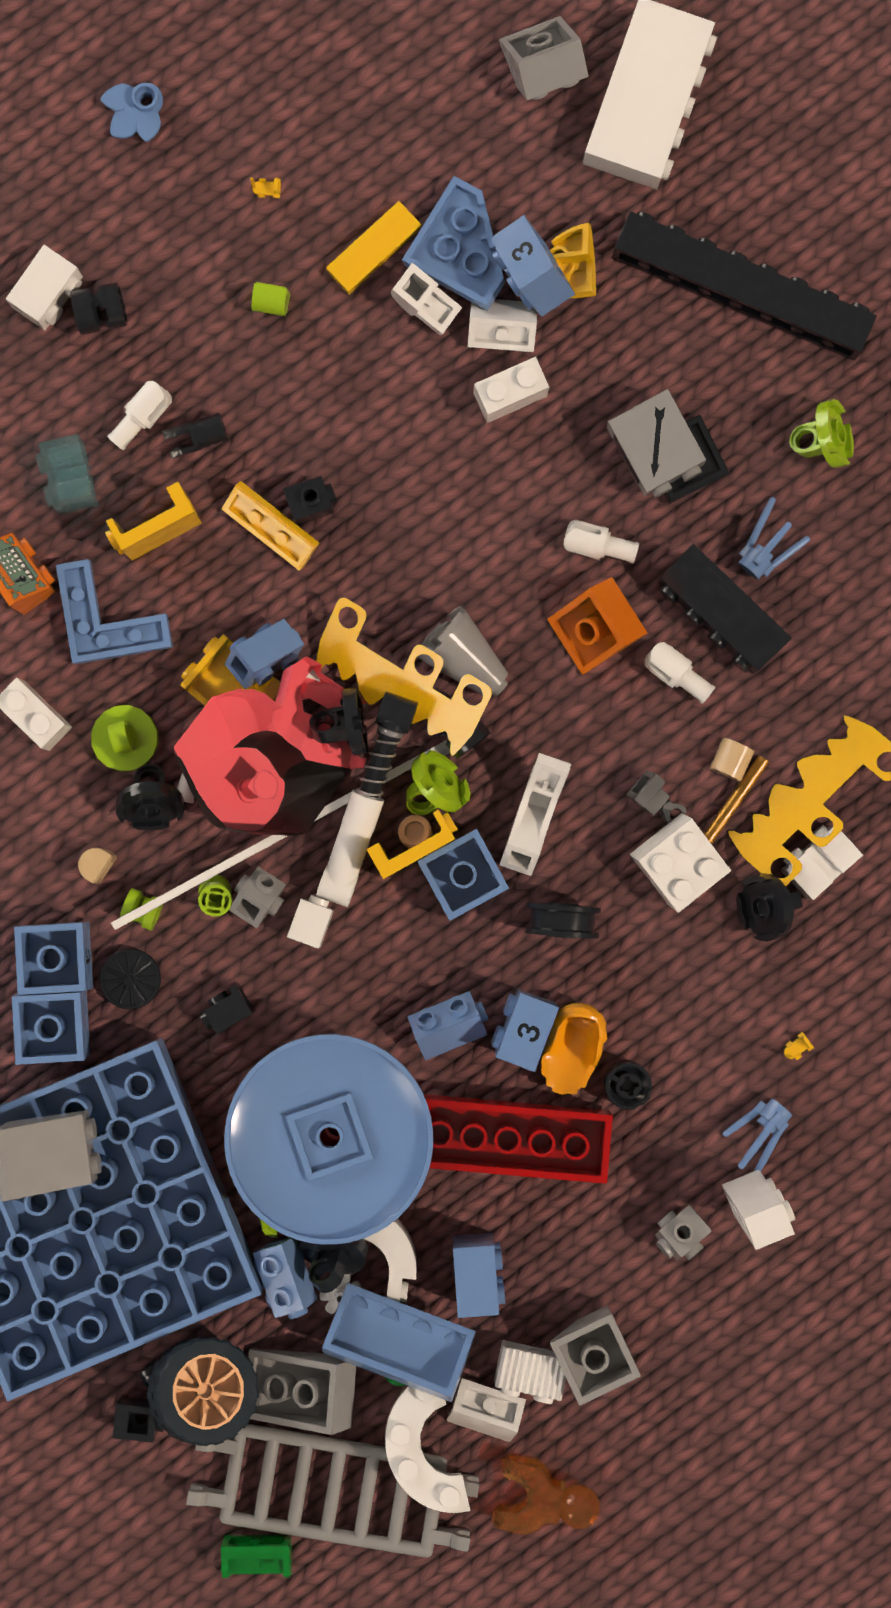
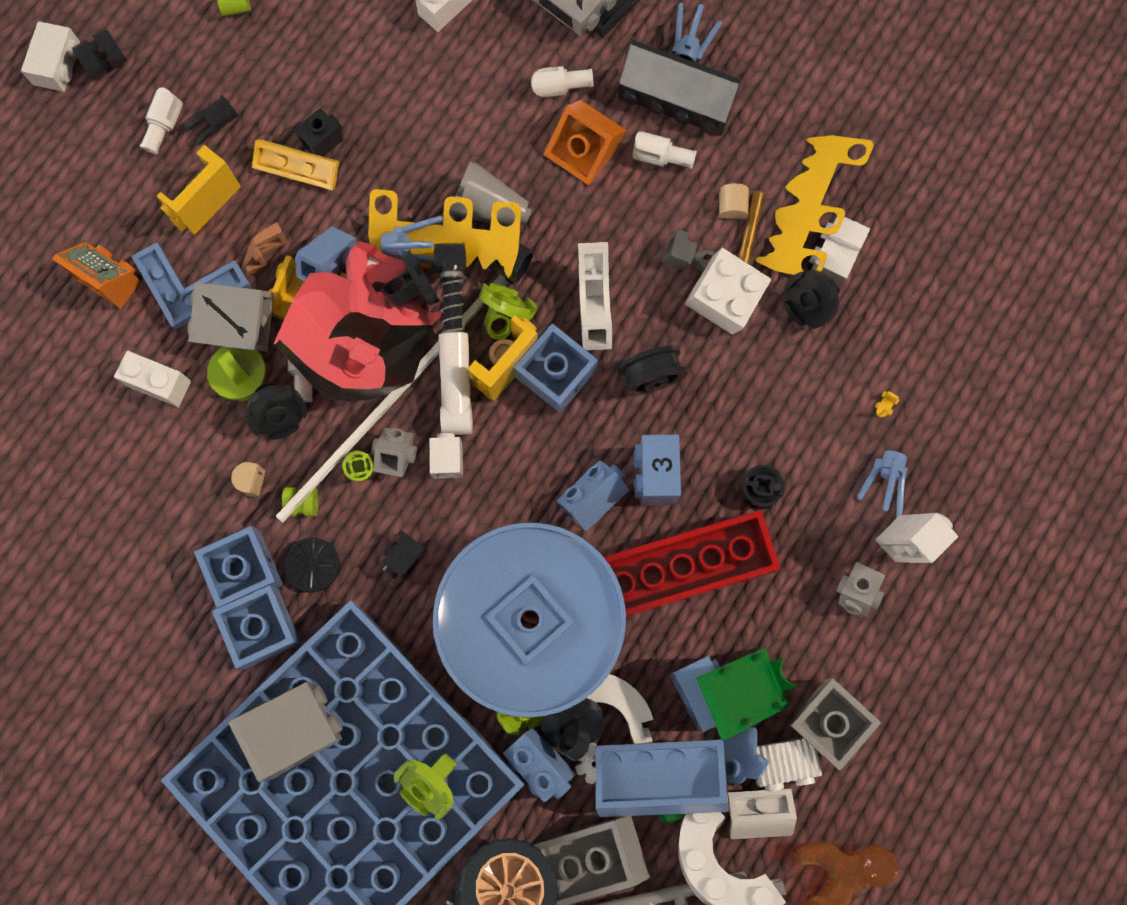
camera: 15 degrees left, 10 degrees down
clear light blue brick [36,434,99,514] -> none
light orange hair [541,1003,607,1095] -> none
none -> light grey brick [187,282,274,352]
none -> nougat slope [241,222,288,276]
none -> medium blue plant [381,216,443,264]
none -> lime tile [394,753,457,820]
none -> green piece [696,647,797,741]
none -> medium blue plate [719,727,769,784]

